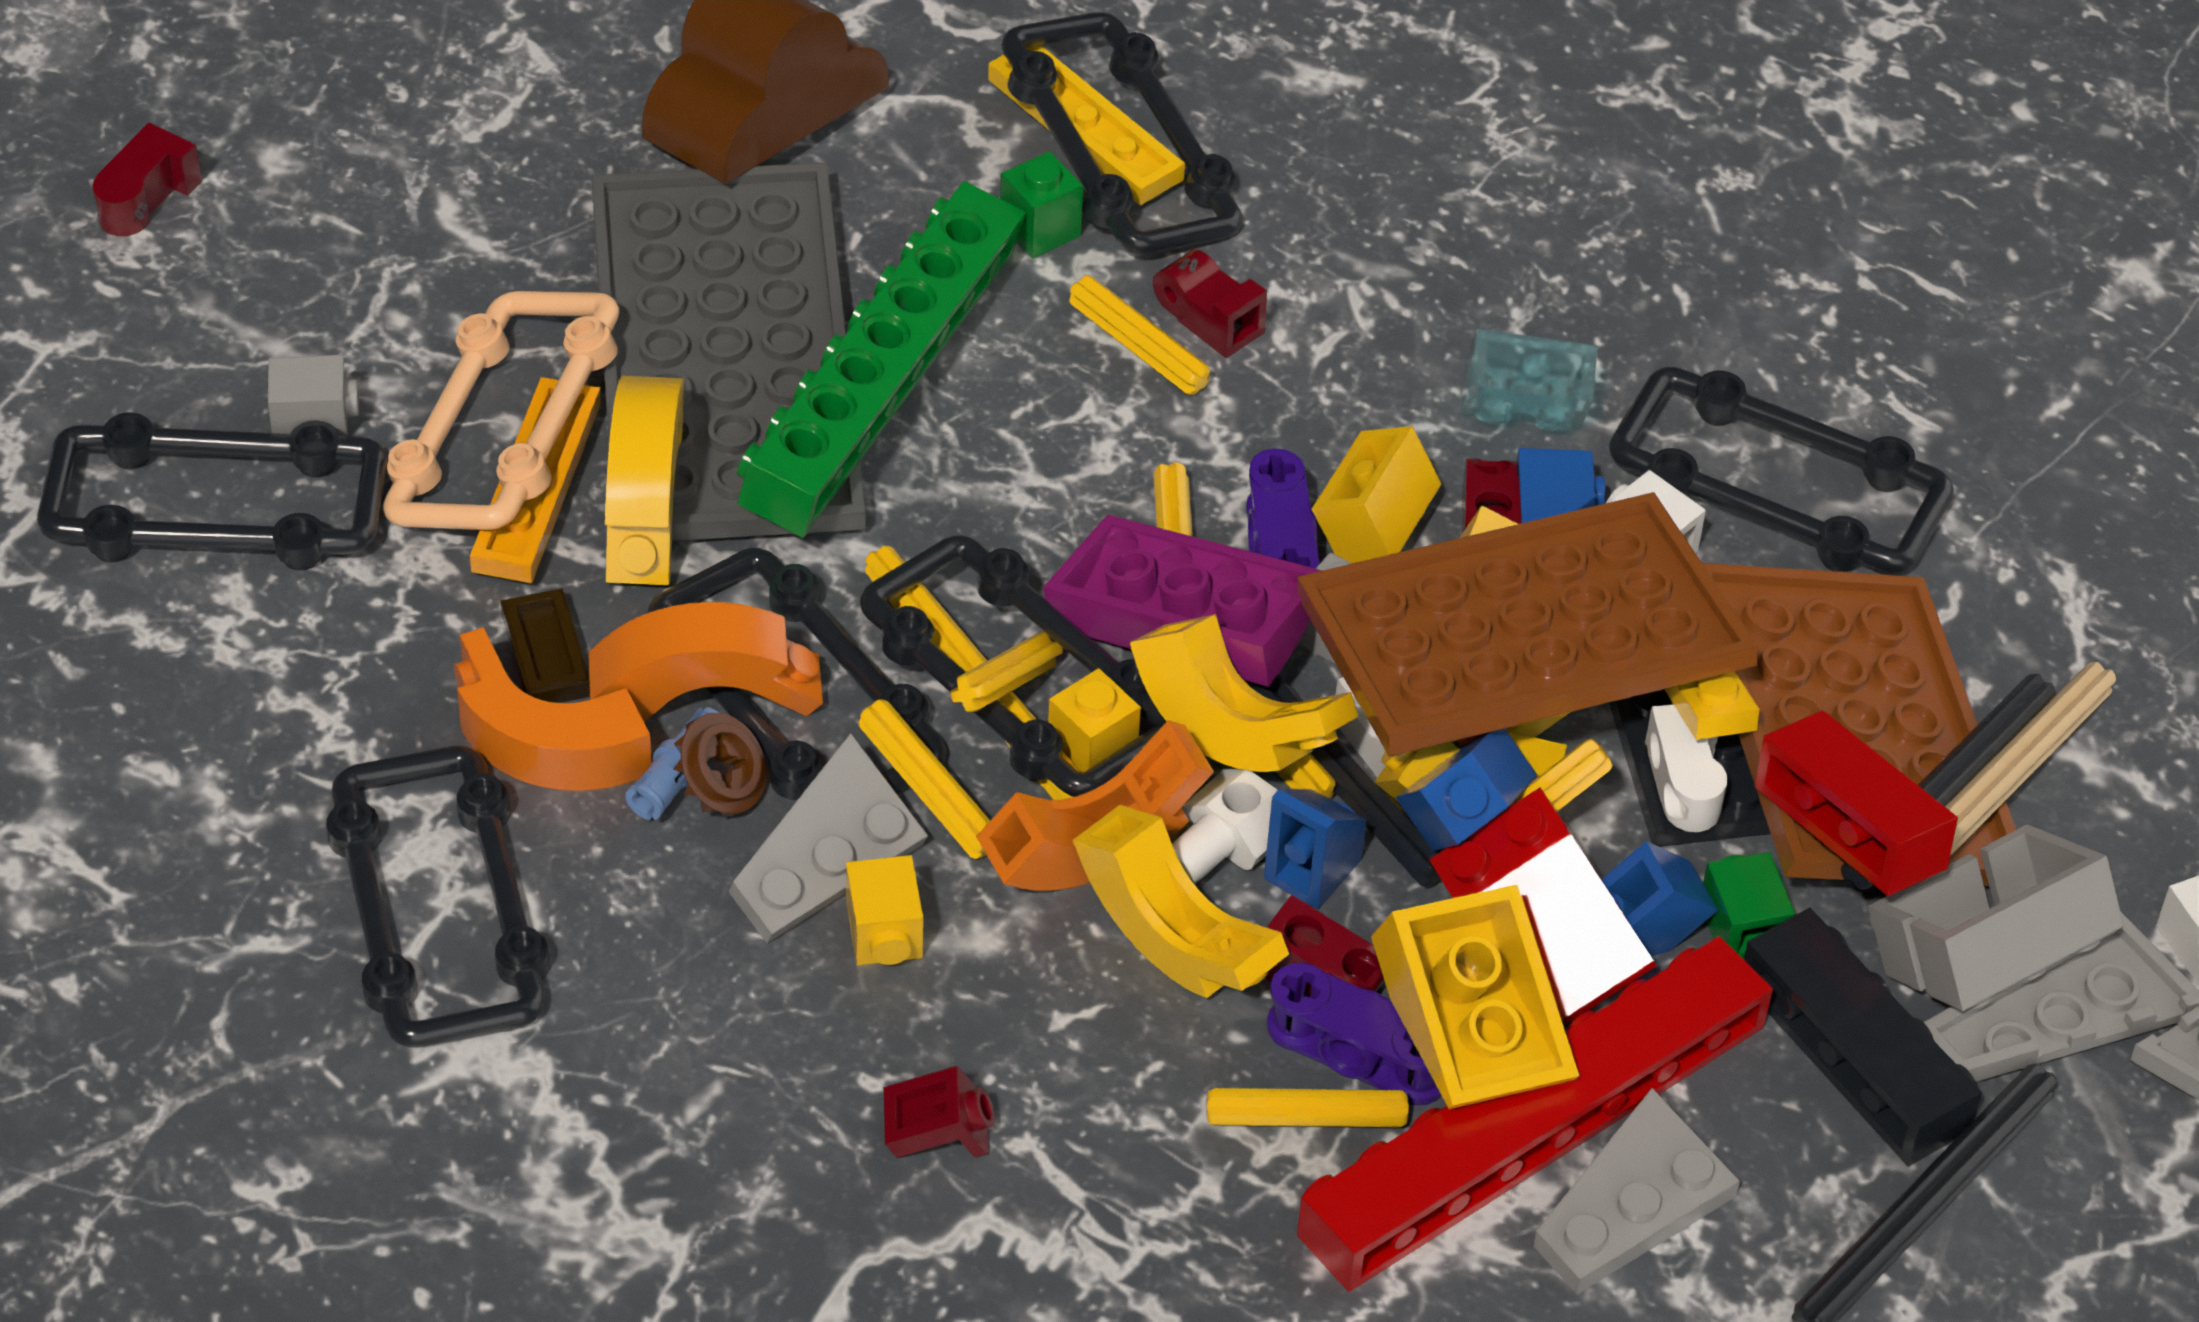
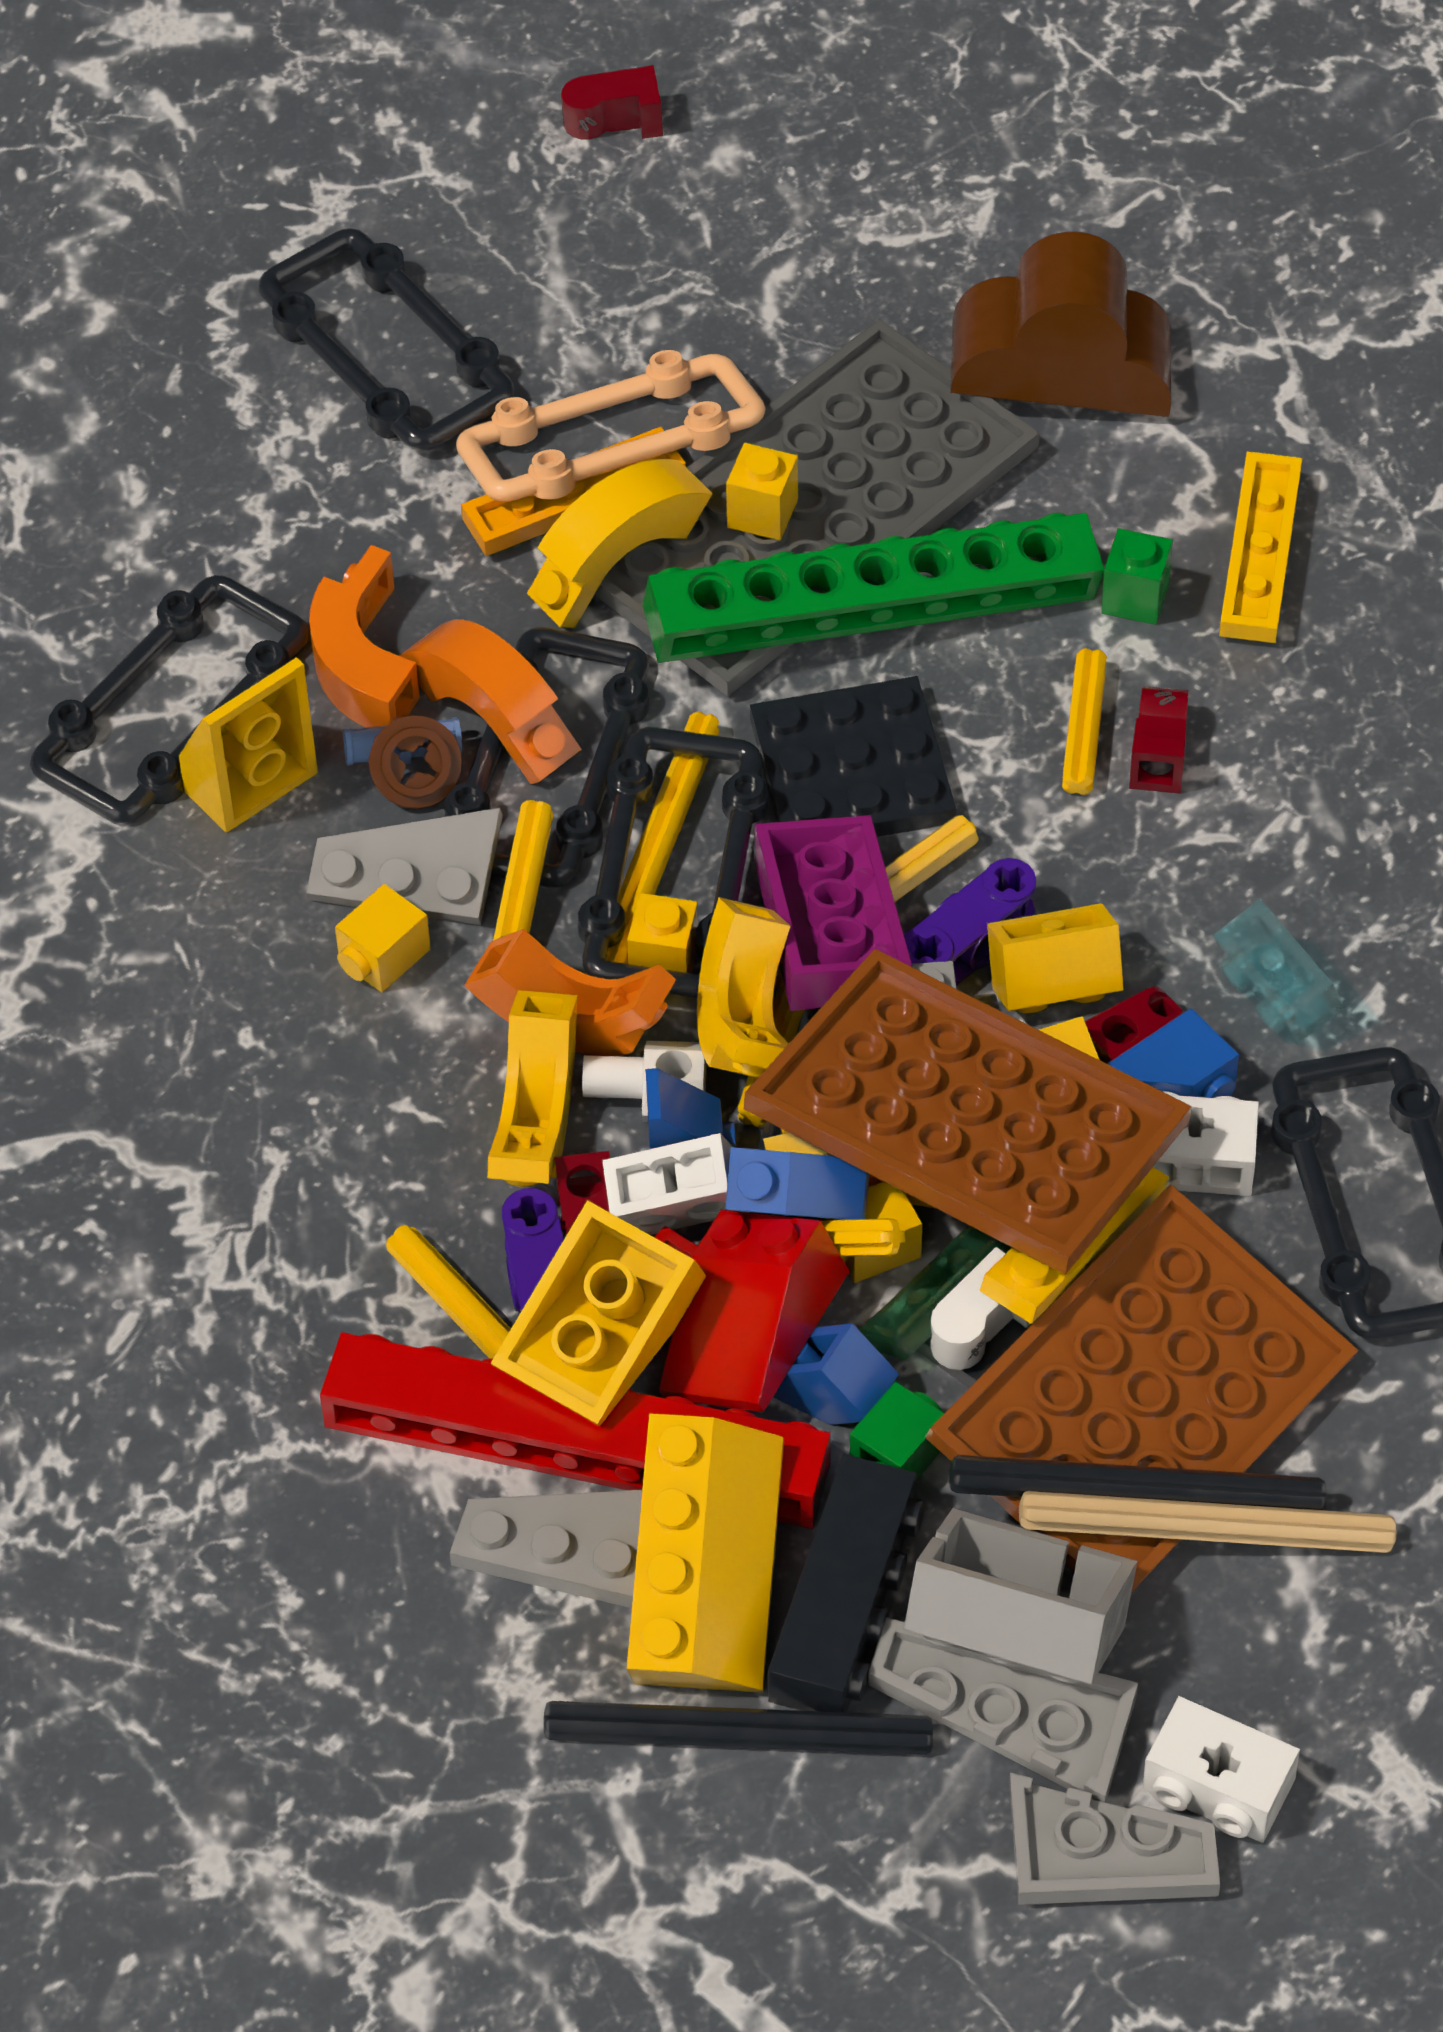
camera: 55 degrees right, 5 degrees up
light grey brick [268,355,359,436] -> none
dark brown tile [500,588,590,703] -> none
dark red bracket [883,1065,995,1158] -> none
yellow axle [951,632,1063,712] -> none
black bar [1001,12,1242,255] -> none
red brick [1755,710,1958,896] -> none
none -> yellow slope [179,657,318,833]
none -> white brick [603,1133,747,1235]
none -> yellow slope [627,1414,784,1693]
none -> yellow brick [726,443,798,541]
none -> black plate [750,676,956,837]
none -> clear green tile [860,1225,1012,1360]

